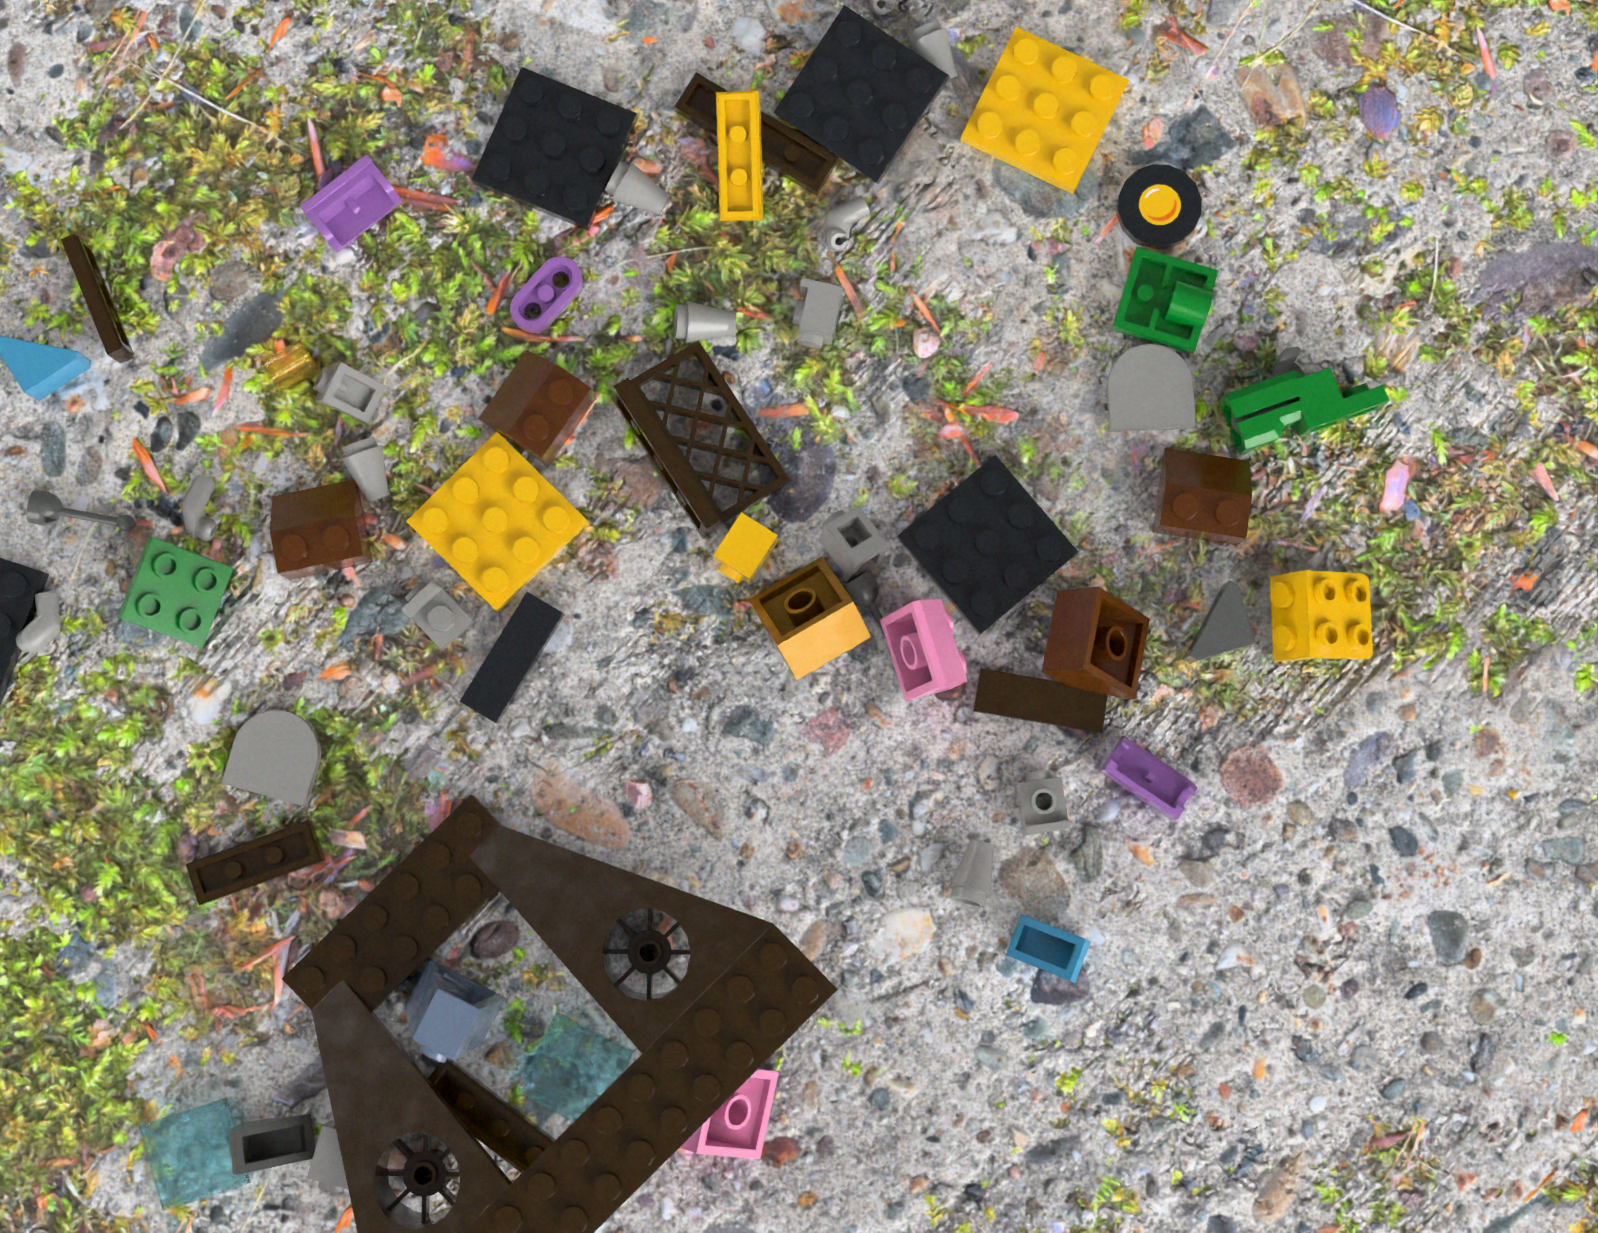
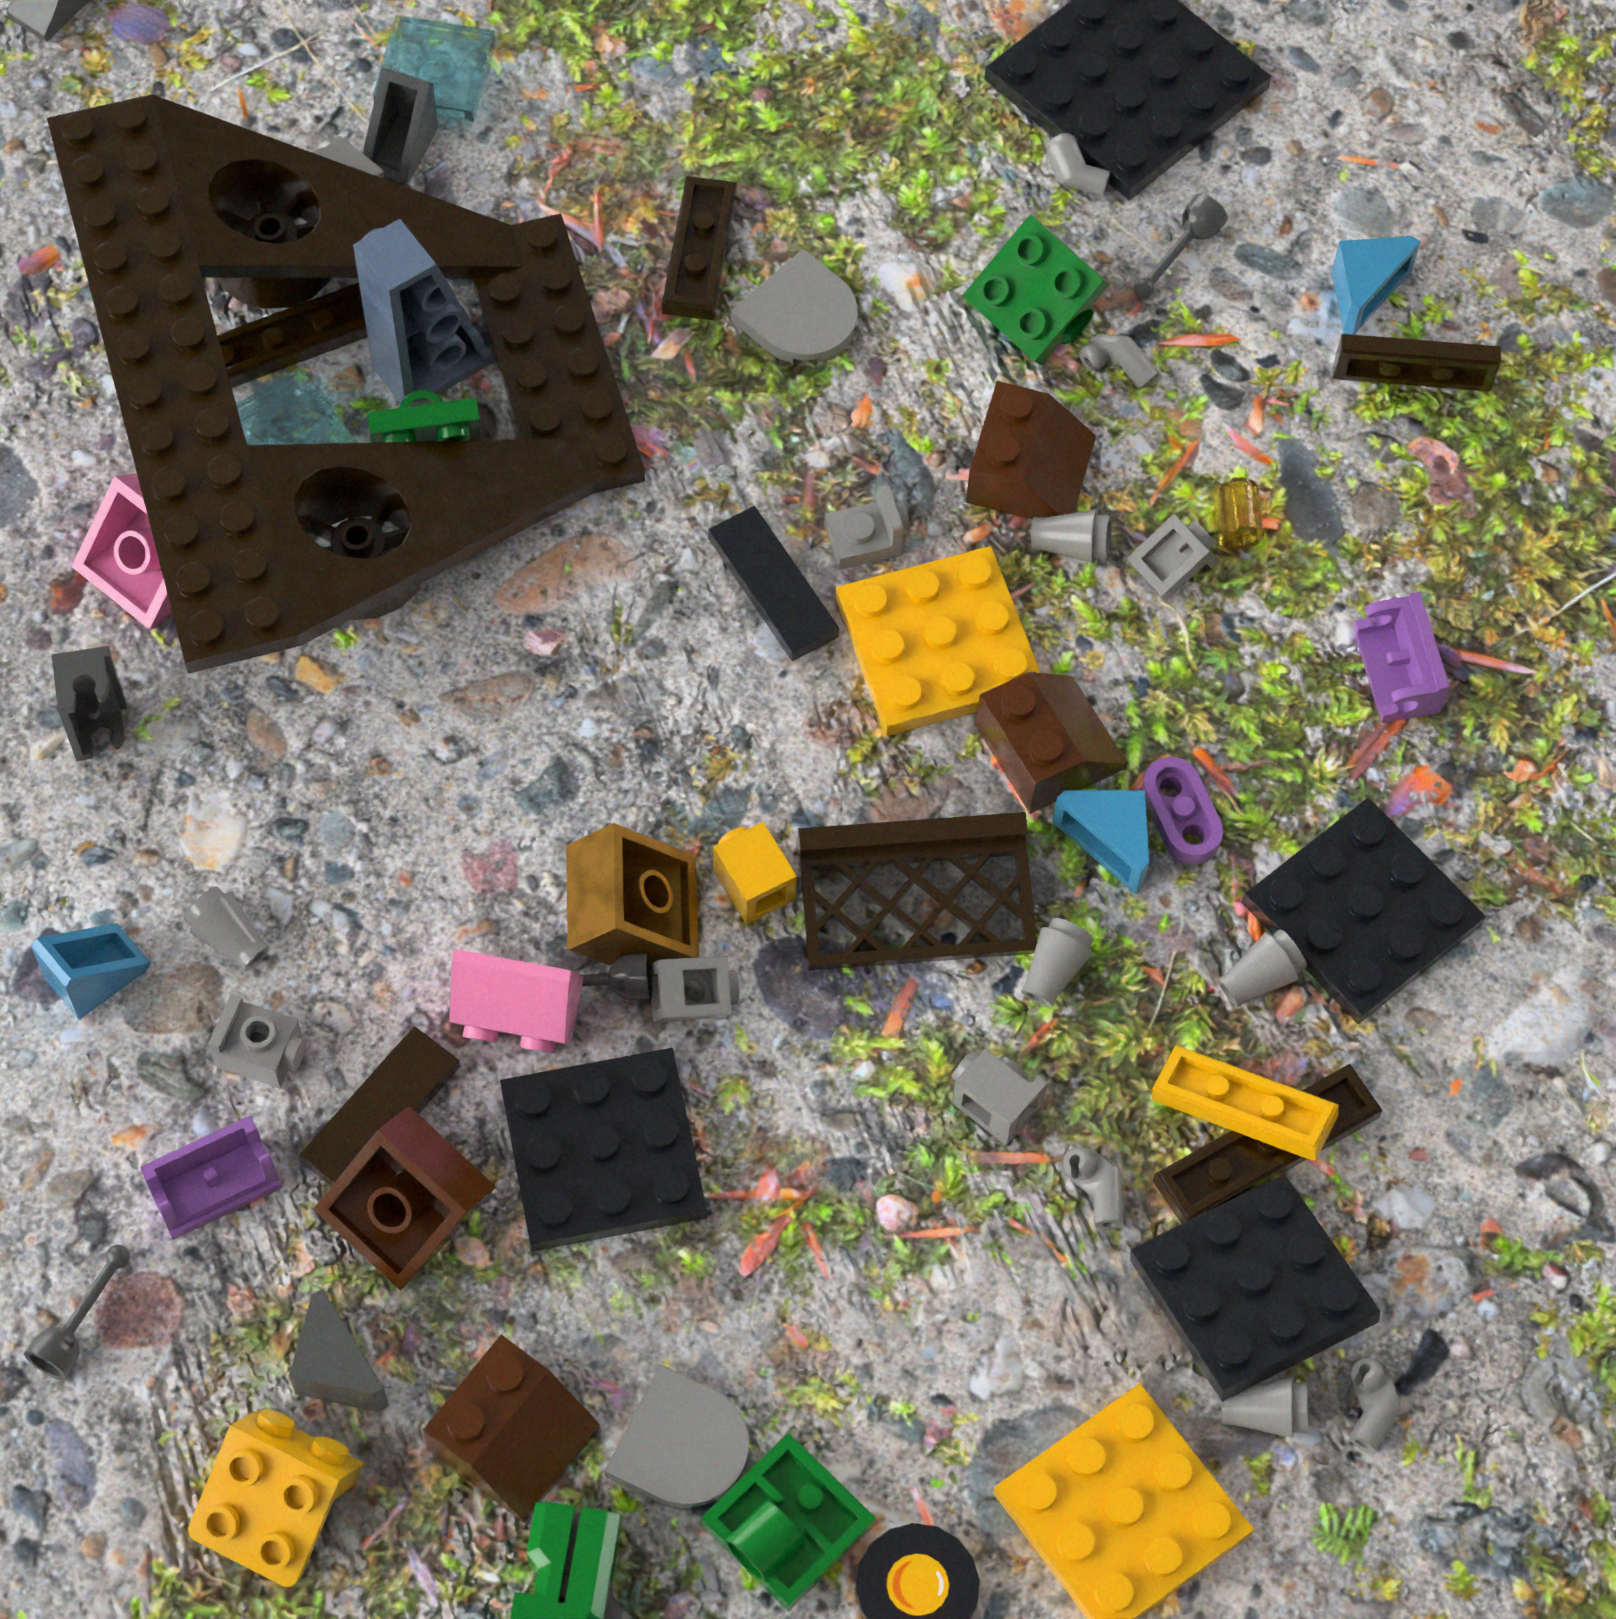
camera: 110 degrees right, 20 degrees down
none -> dark grey hinge [24,1244,130,1380]
none -> dark grey hinge [52,646,127,761]
none -> green plate [367,390,481,442]
none -> dark azure slope [1052,790,1149,894]

